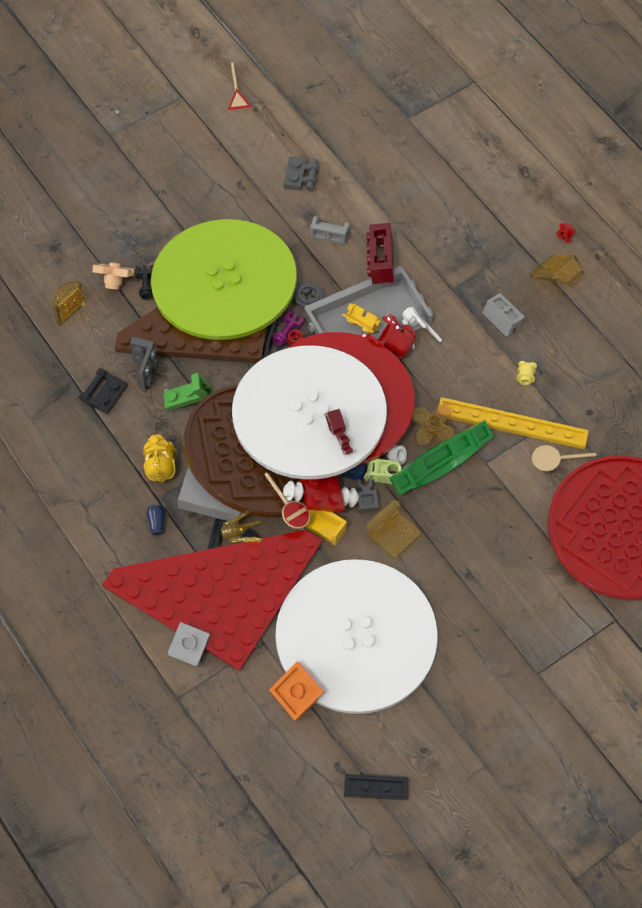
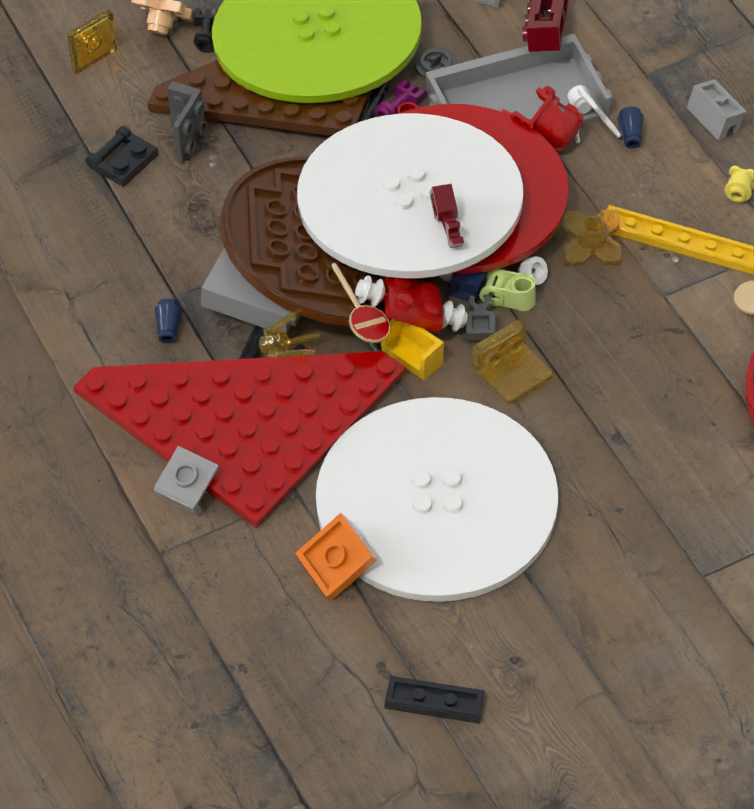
camera: 10 degrees right, 10 degrees down
yellow helmet [143,435,177,483] -> none
bright green bracket [164,373,214,411] -> none
yellow hinge [342,303,382,334] -> none
green piece [389,420,494,495] -> none
none -> dark blue cone [617,106,644,149]

